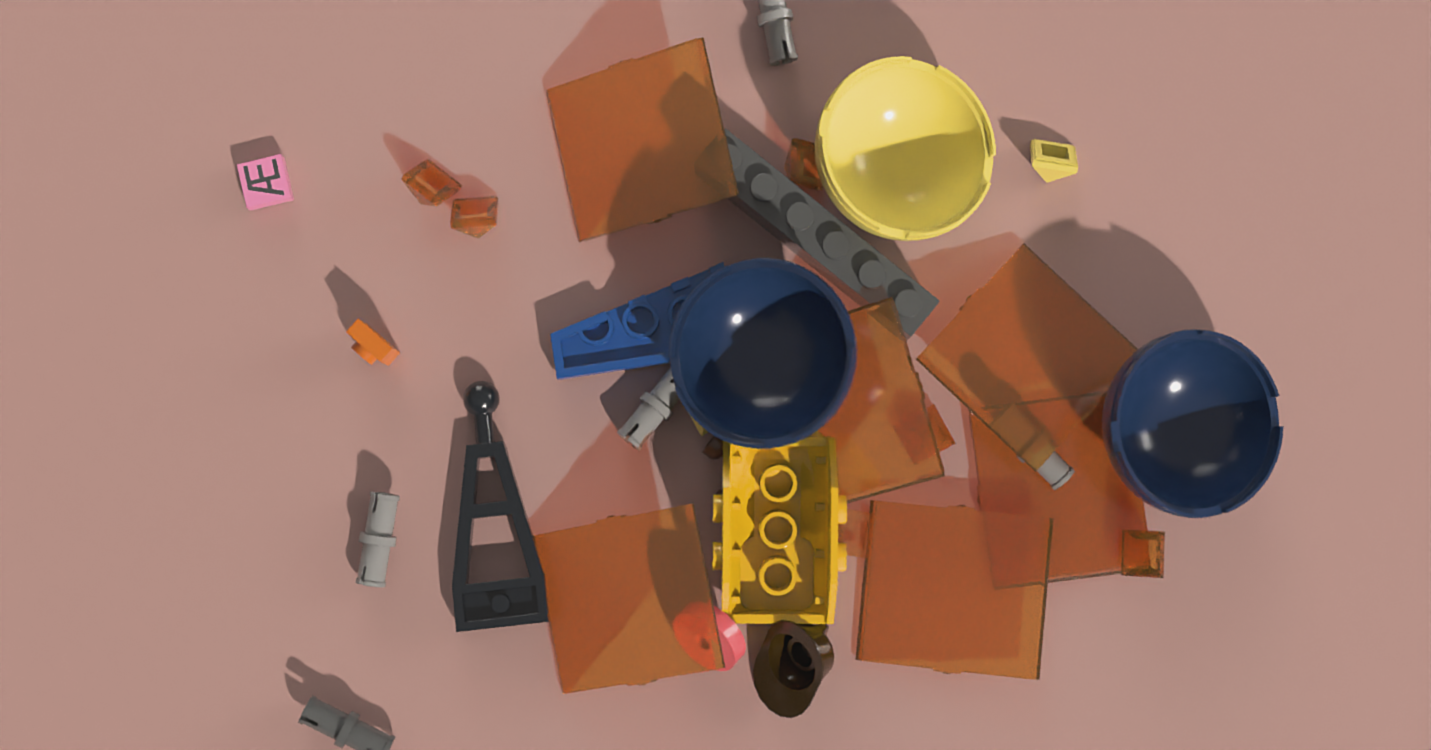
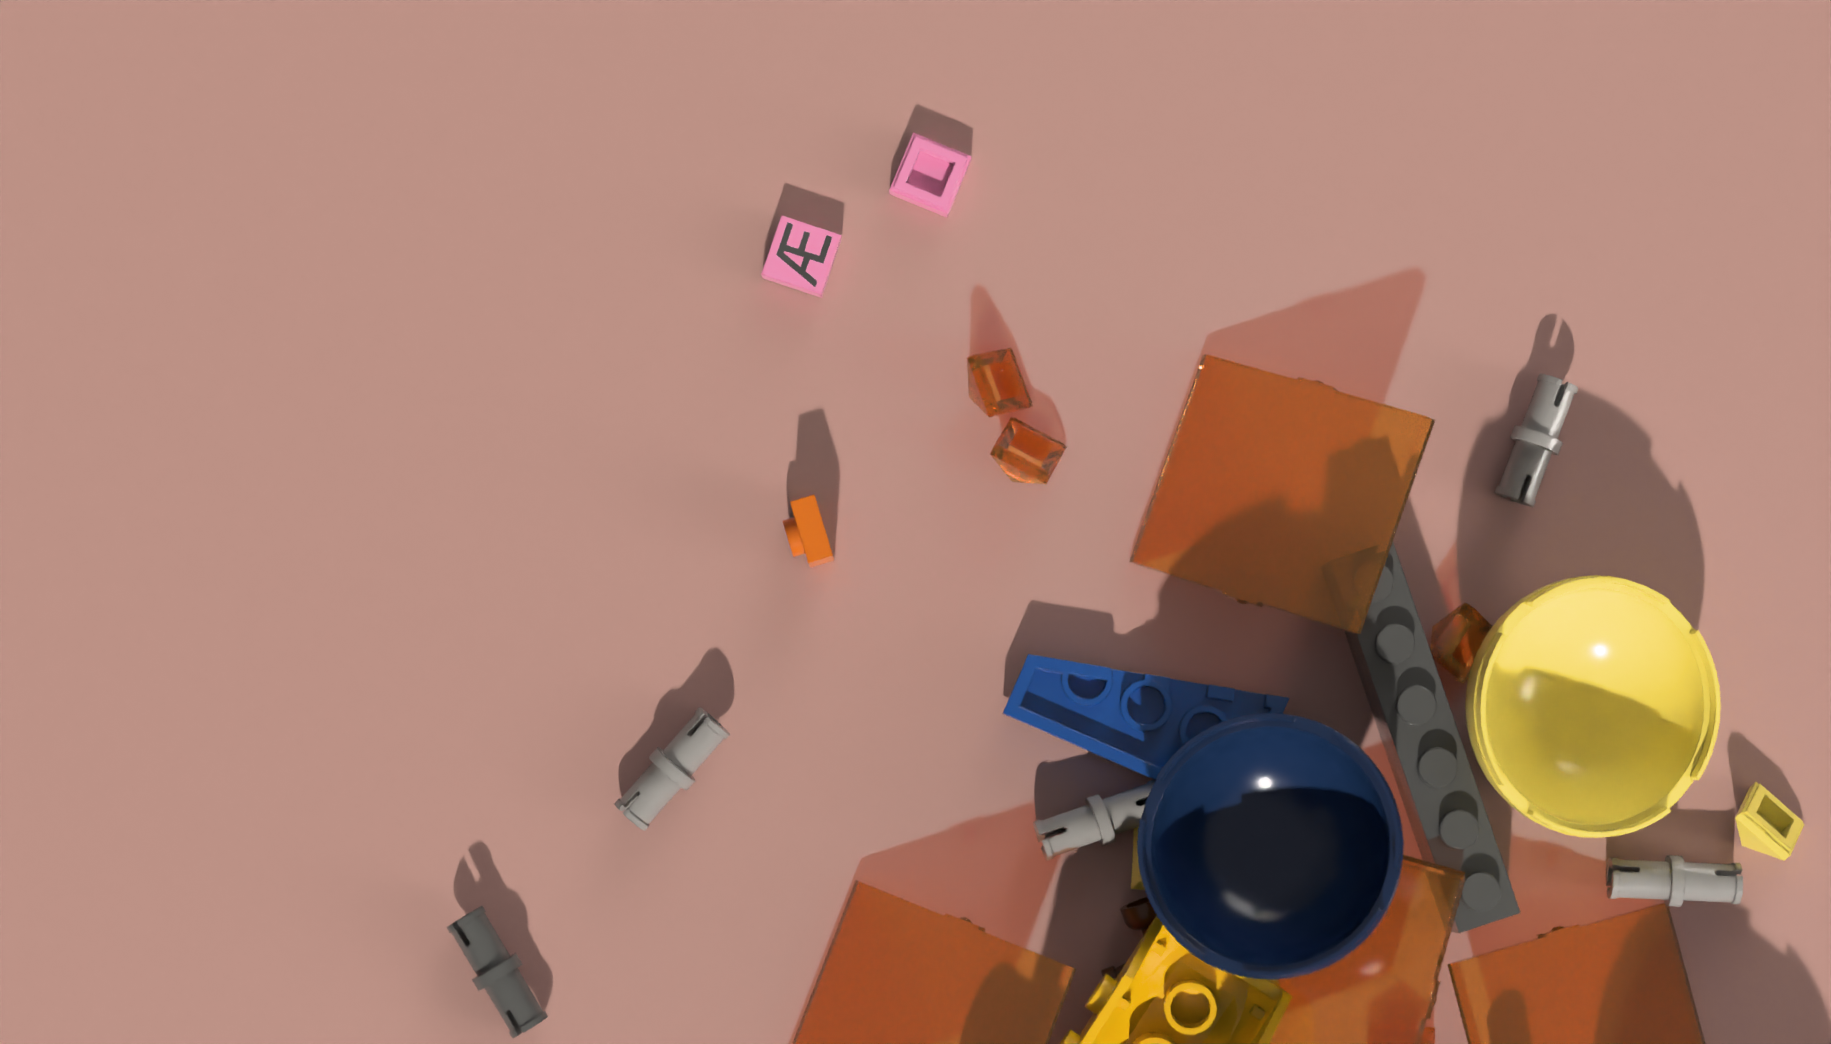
camera: 35 degrees right, 0 degrees up
black plate [452,381,550,632] -> none
none -> bright pink tile [889,132,972,217]
none -> light grey pin [1606,855,1743,907]

